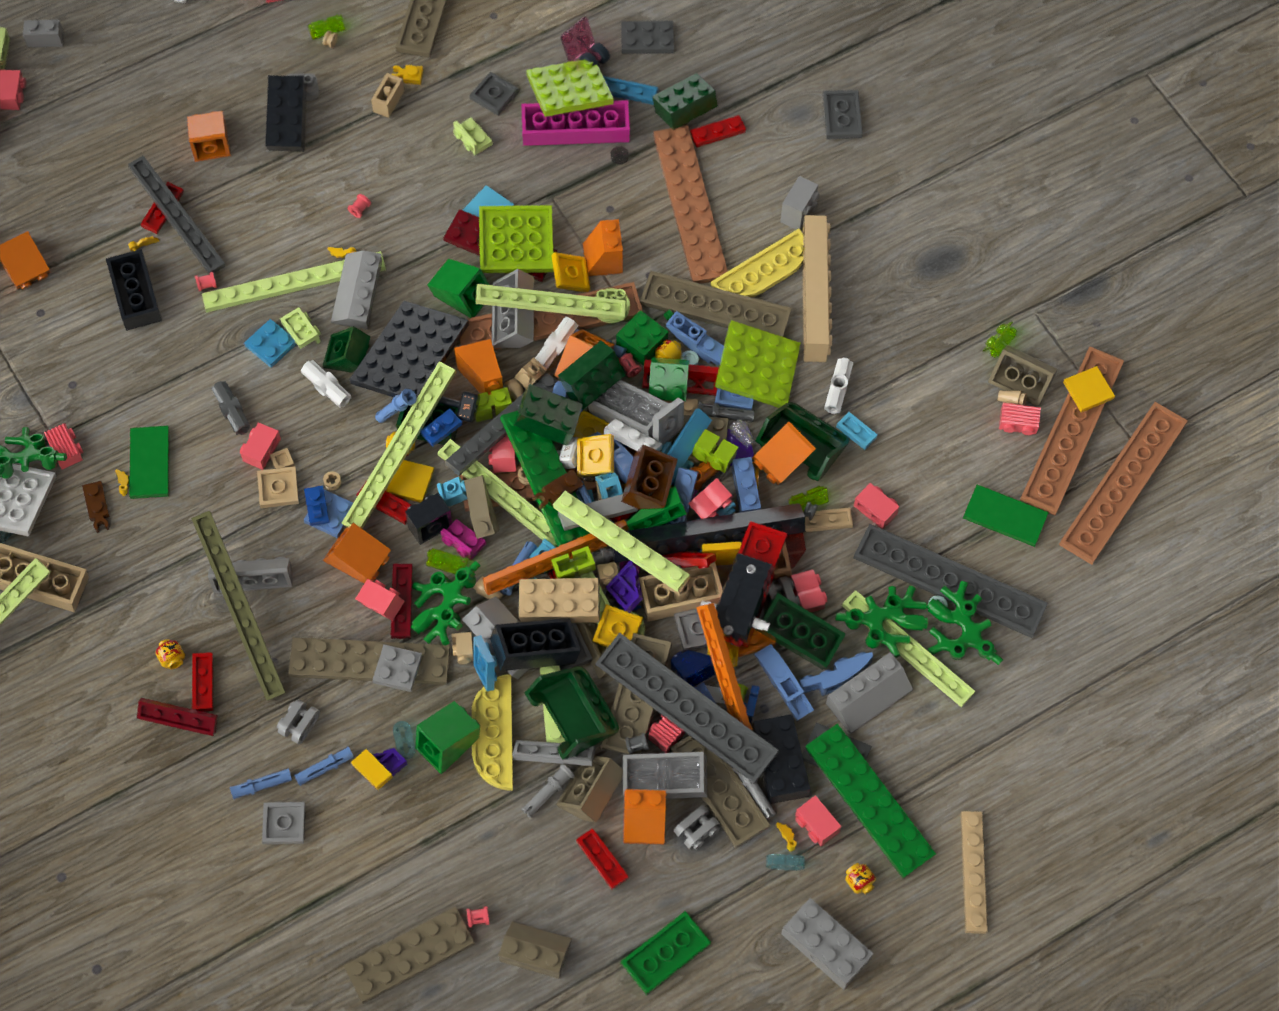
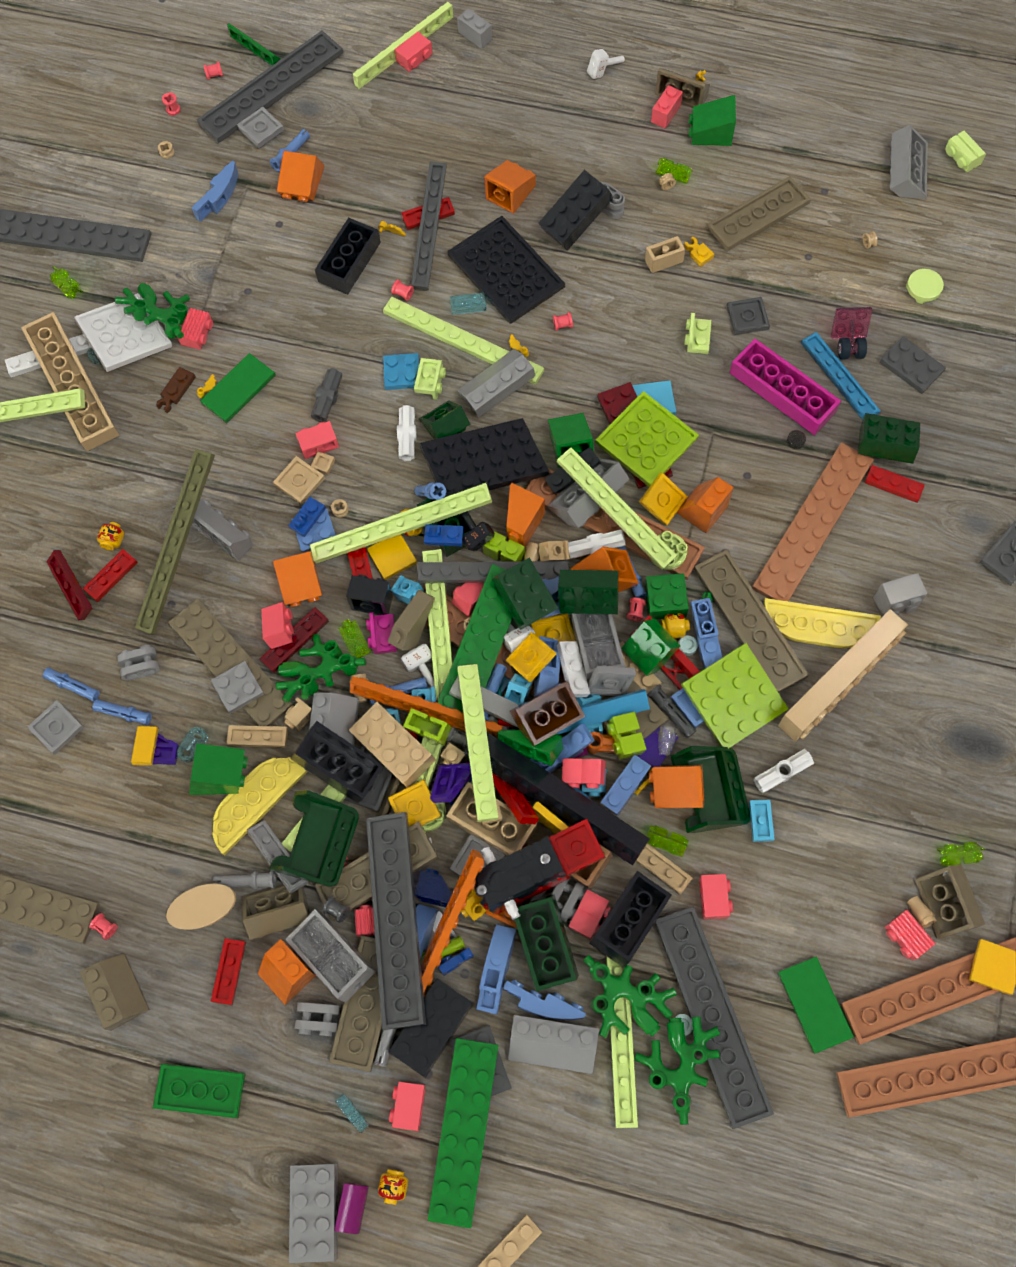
camera: 50 degrees right, 5 degrees up
dark azure plate [473,635,497,692] -> none
lime plate [526,59,614,117] -> none
reddish brown plate [533,469,584,509] -> none
yellow piece [776,822,797,852] -> none
clear red slope [785,533,806,569] -> none
dark grey bush [804,501,818,521] -> none
none -> tan shield [166,884,236,930]
none -> tan plate [227,725,288,748]
none -> magenta brick [334,1182,369,1234]
none -> white piece [401,644,435,688]
none -> black plate [447,216,565,324]
none -> clear light blue plate [450,293,487,315]
none -> black plate [545,447,601,495]
none -> black brick [589,871,672,968]

